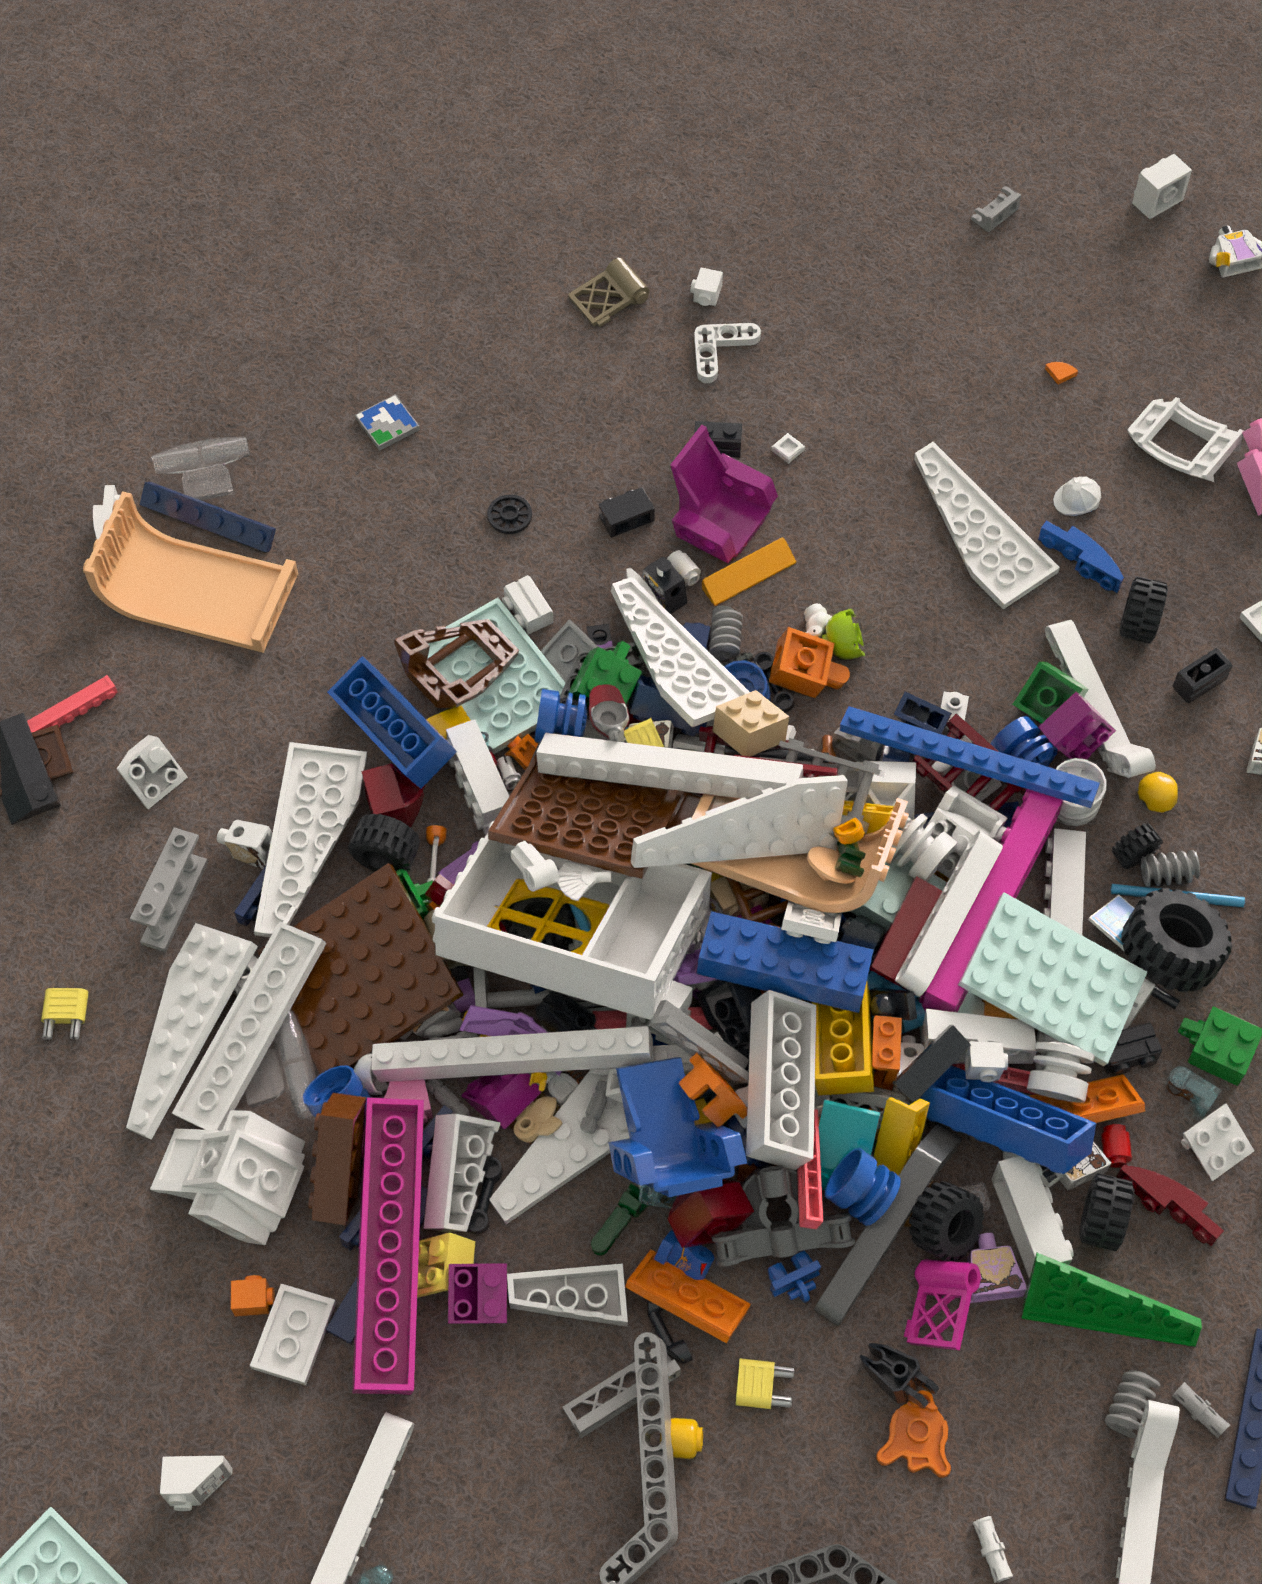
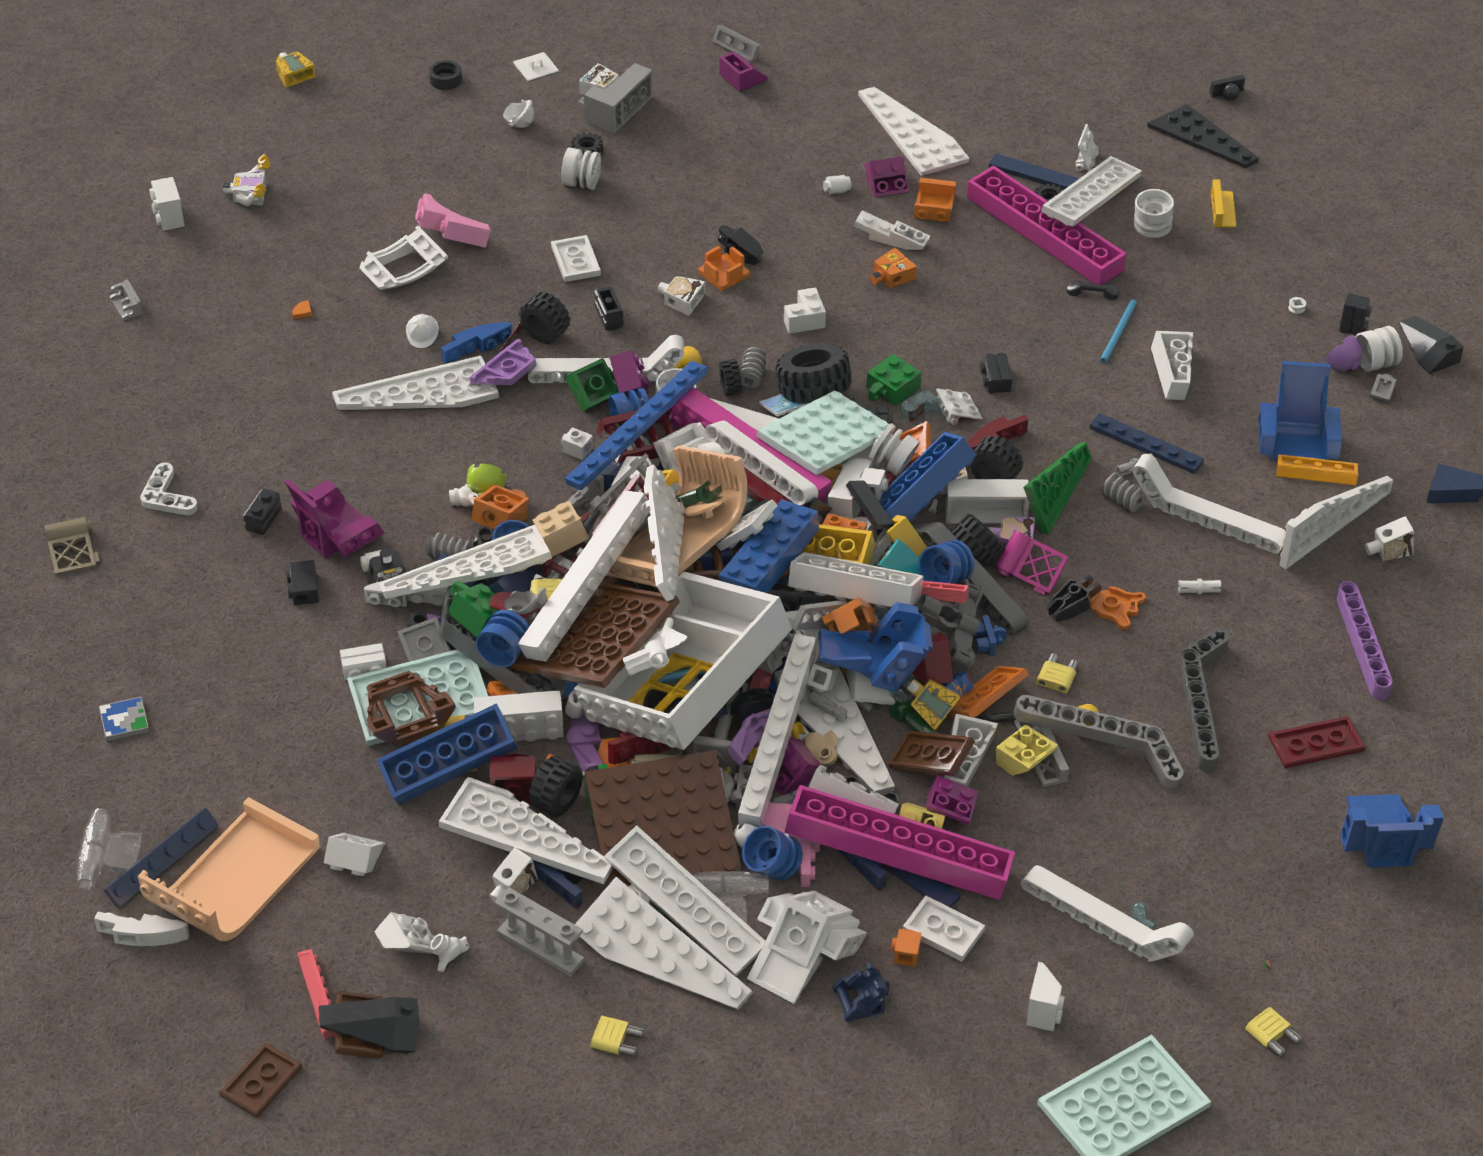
camera: 75 degrees left, 15 degrees down
reddish brown brick [308,1093,366,1225] -> none
black wheel [487,494,532,534] -> none
white brick [690,268,723,306] -> none
light orange slope [702,537,796,606] -> none
white tile [771,433,805,464] -> none
light orange tile [832,818,865,844] -> none
dark blue slope [894,692,952,734] -> none
dark azure piece [1111,884,1245,908] -> none
none -> white slope [324,833,385,876]
none -> white animal [430,934,469,972]
none -> medium lavender wing [470,339,536,385]
none -> sticker [500,323,522,352]
none -> dark blue piece [832,962,890,1022]
none -> reddish brown piece [888,731,975,776]
none -> torso [906,679,960,730]
none -> light yellow slope [996,724,1058,776]

